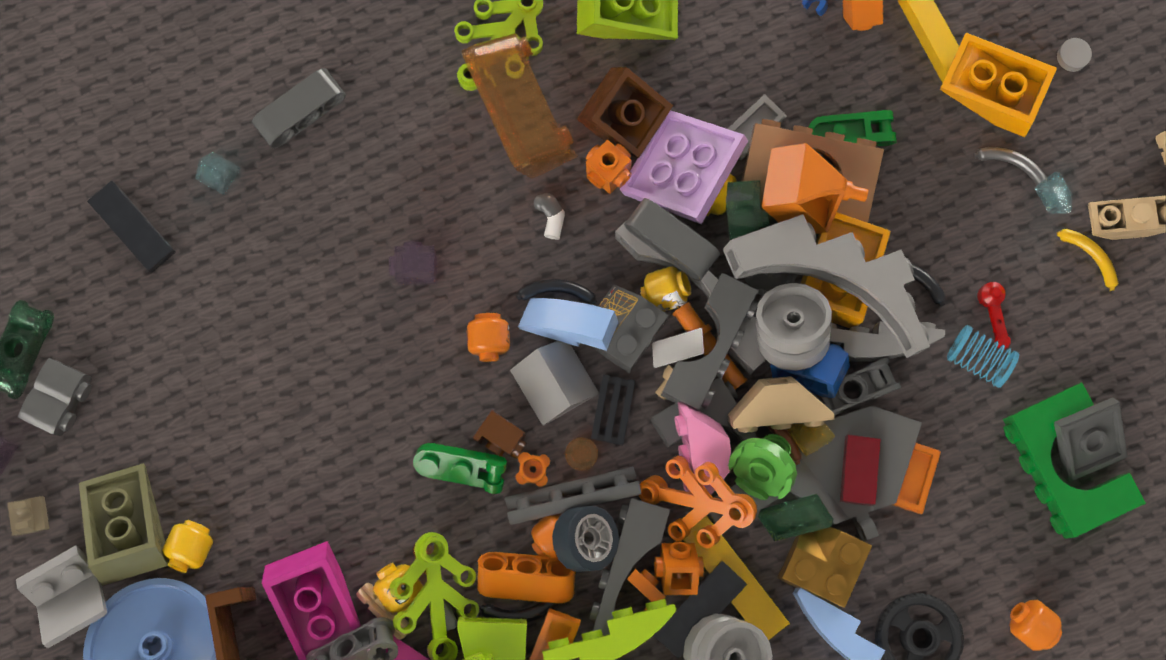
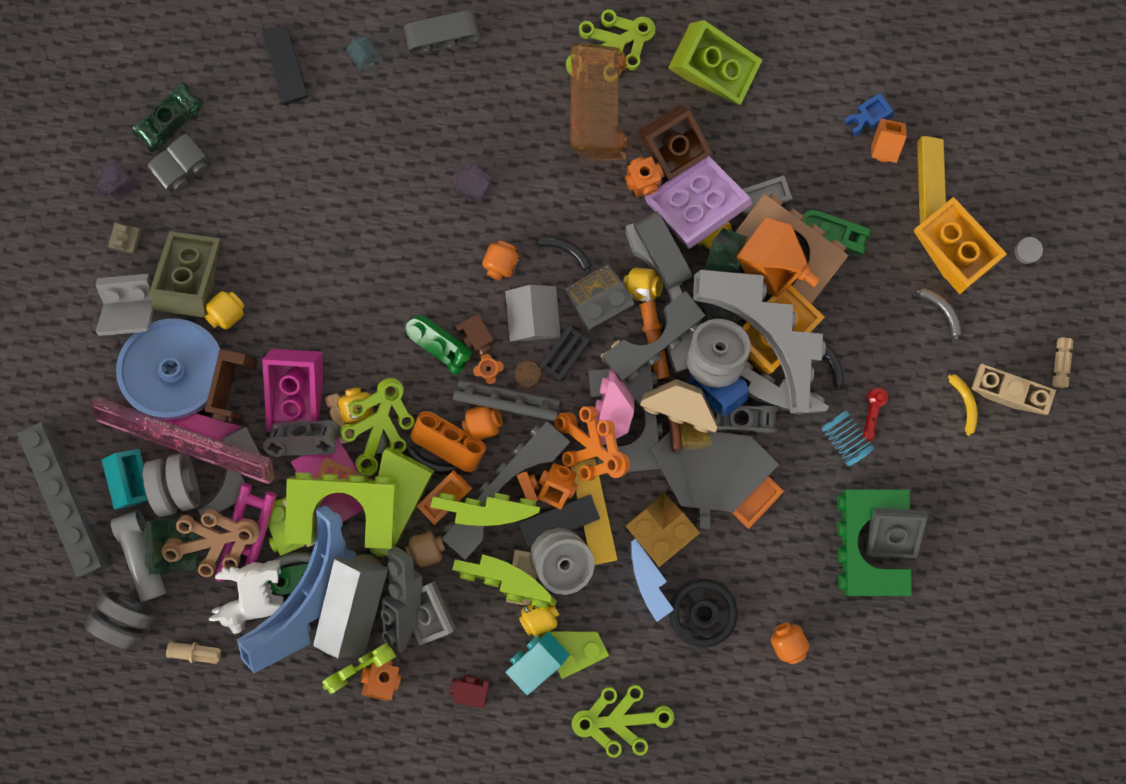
camera: 30 degrees right, 5 degrees up
light blue slope [518,298,618,351] -> none
arm [534,193,565,240] -> none
black wheel [552,506,619,572] -> none
white sticker [652,328,704,368] -> none
bright green tile [728,434,797,500] -> none
clear green plate [758,494,834,541] -> none
dark red tile [840,435,881,506] -> none
clear light blue slope [1035,171,1073,214] -> none

